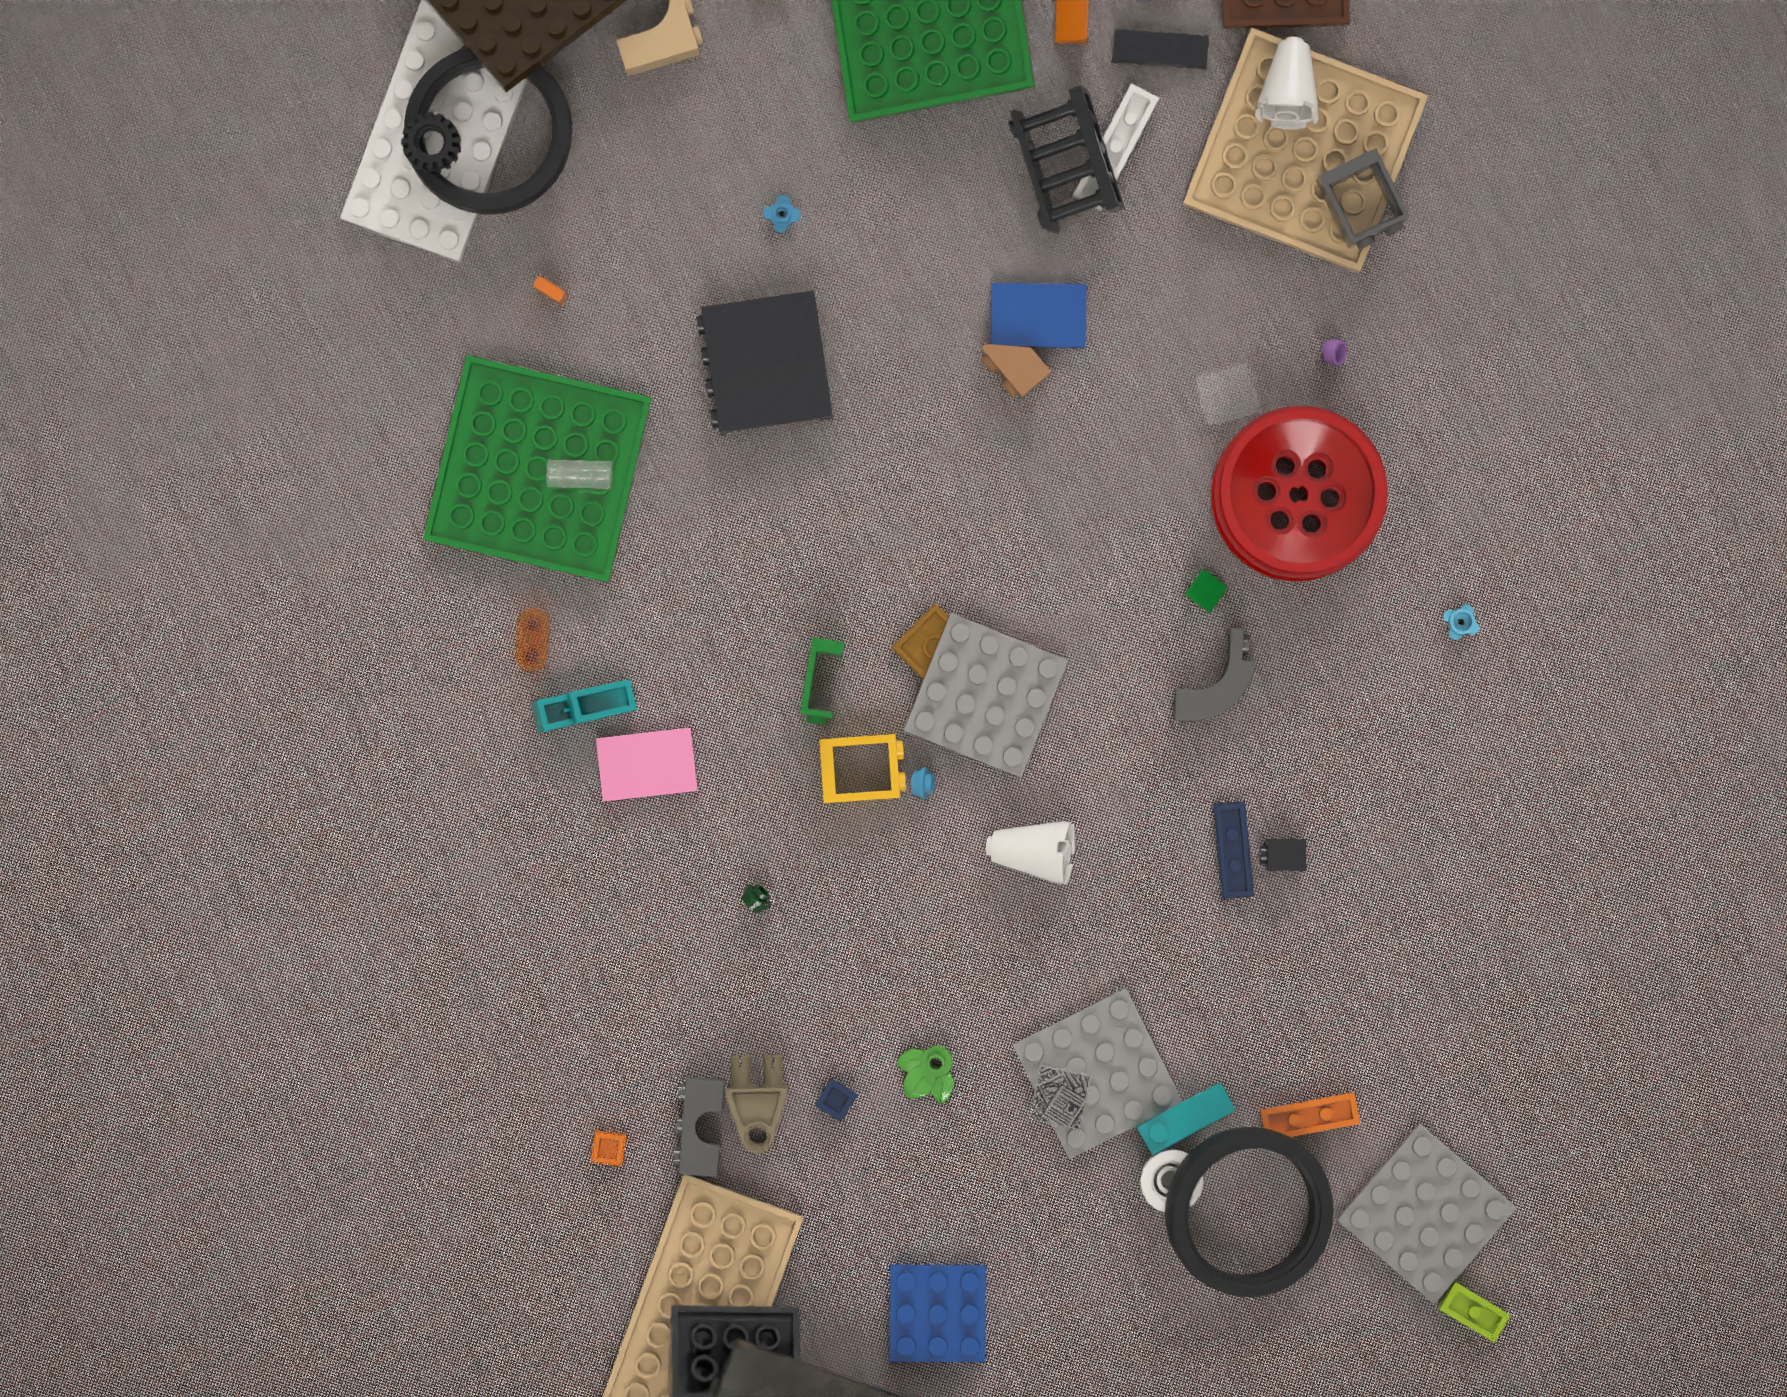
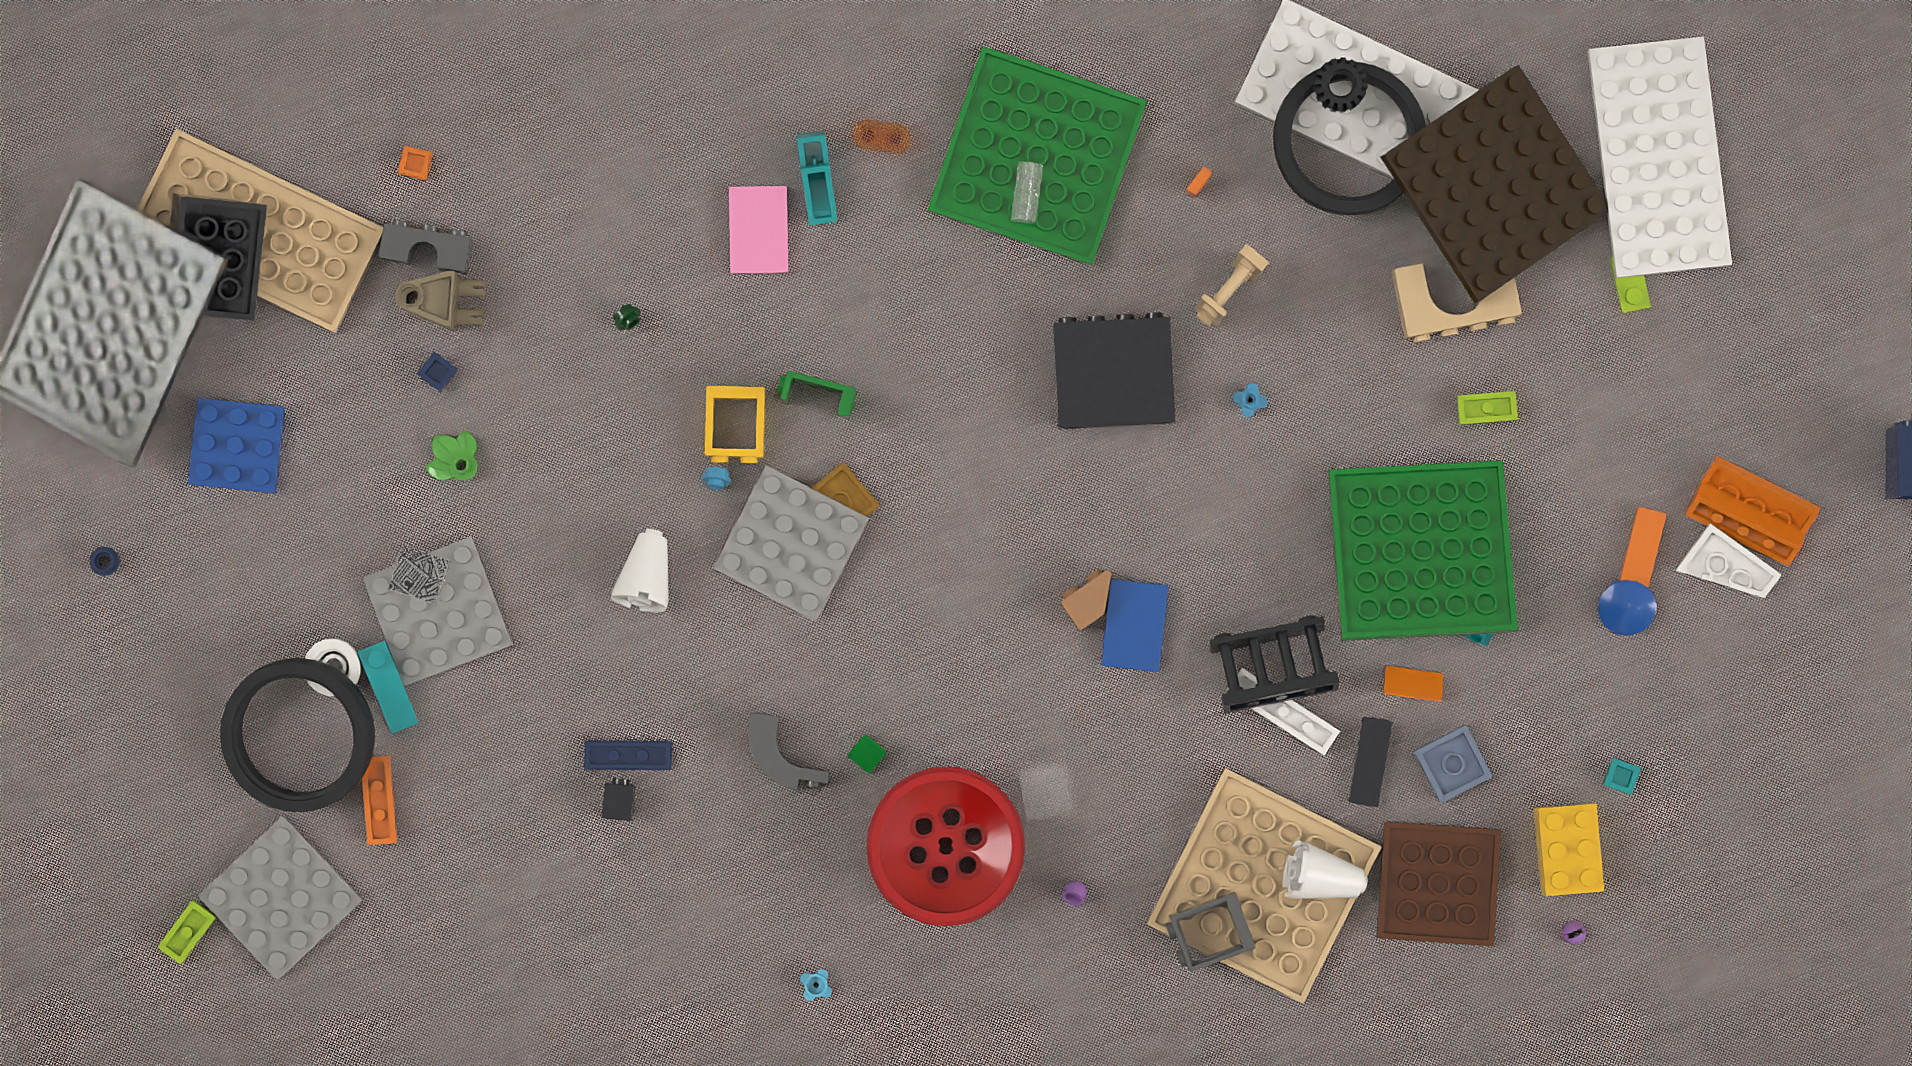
camera: 90 degrees right, 0 degrees up
none -> tan fence [1194,243,1269,327]

